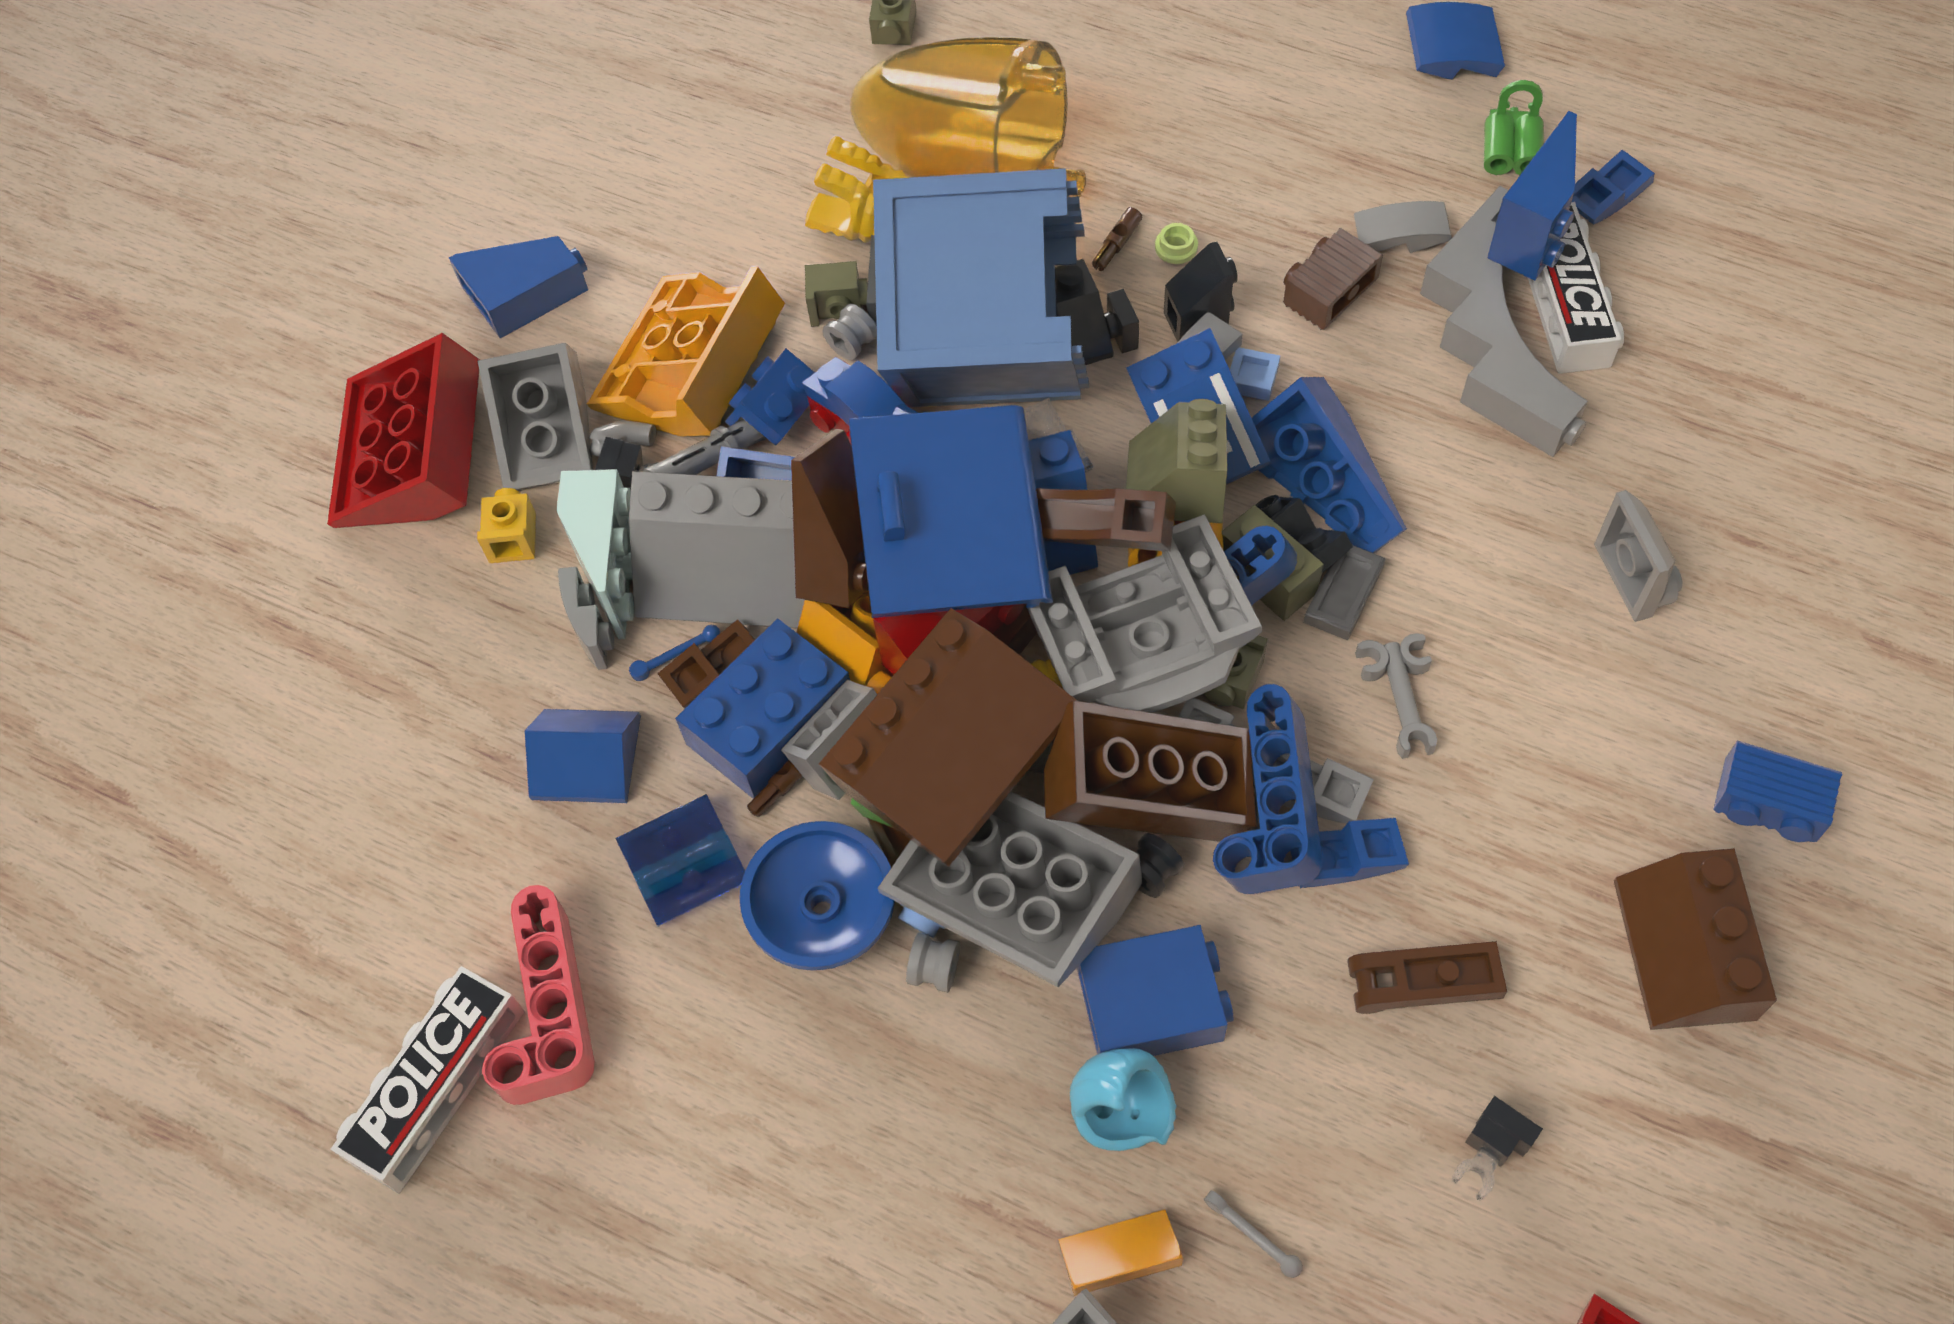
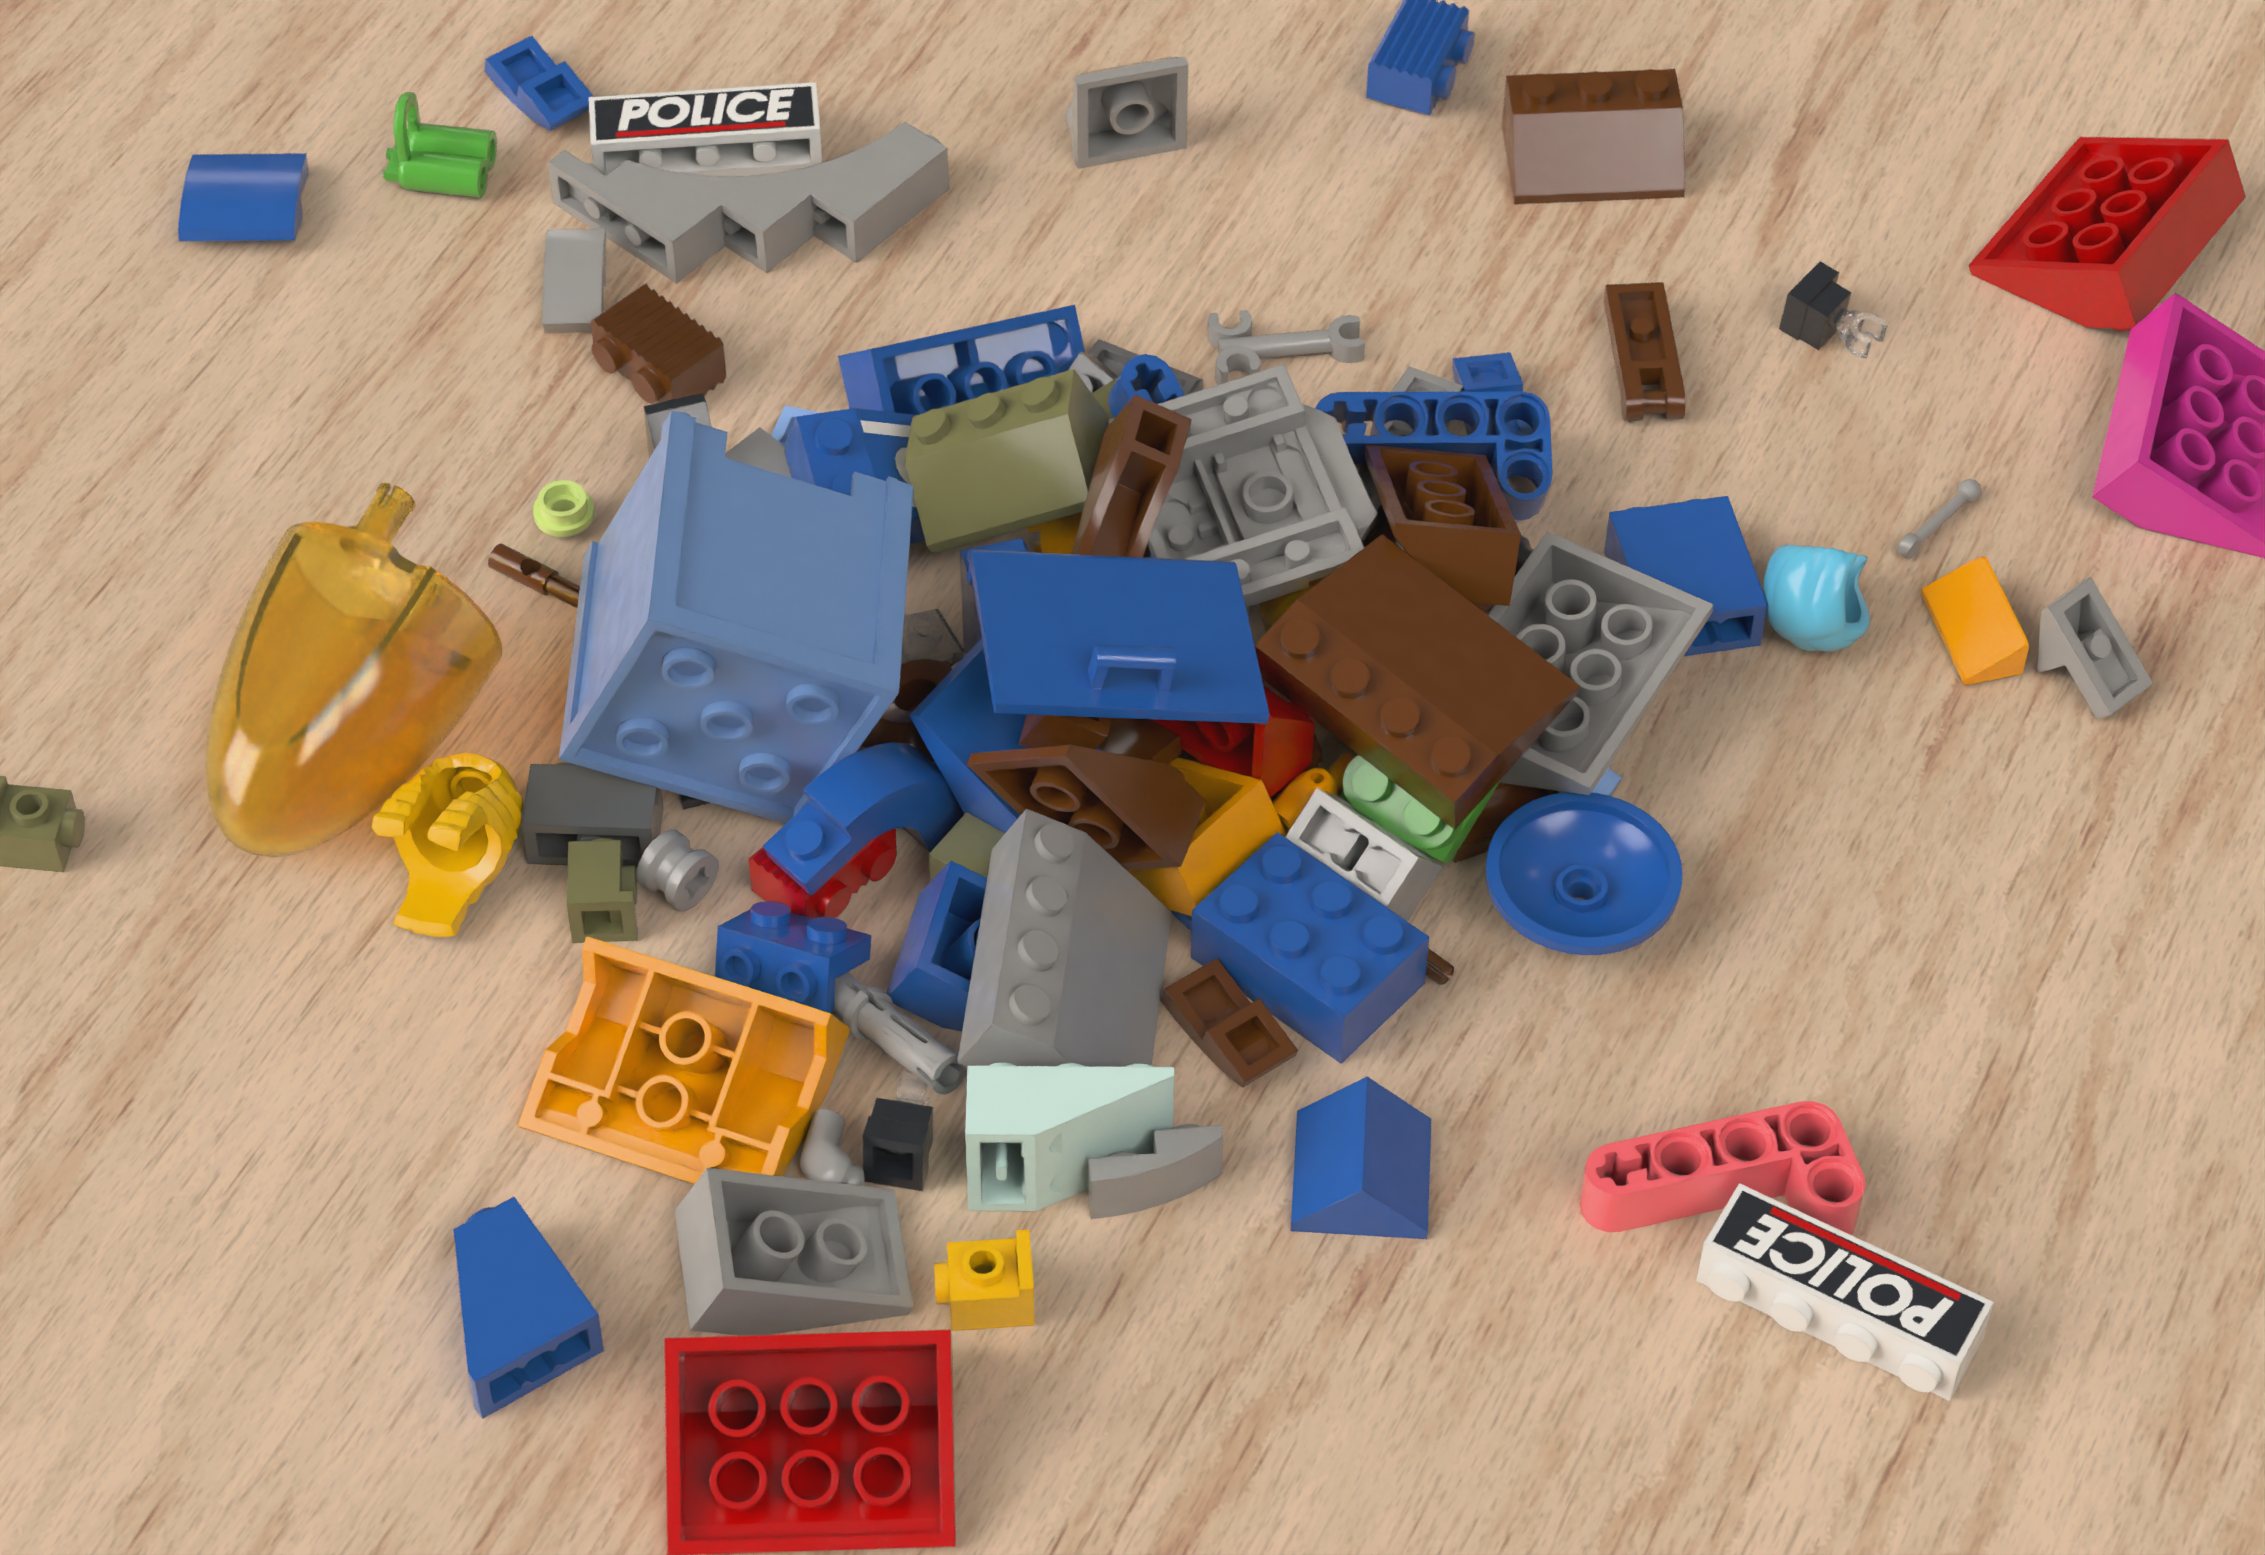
camera: 95 degrees left, 10 degrees down
clear blue slope [615,794,745,927] -> none
blue hinge [629,624,721,681] -> none
light grey wheel [906,933,960,993] -> none
blue slope [1487,111,1577,281] -> none

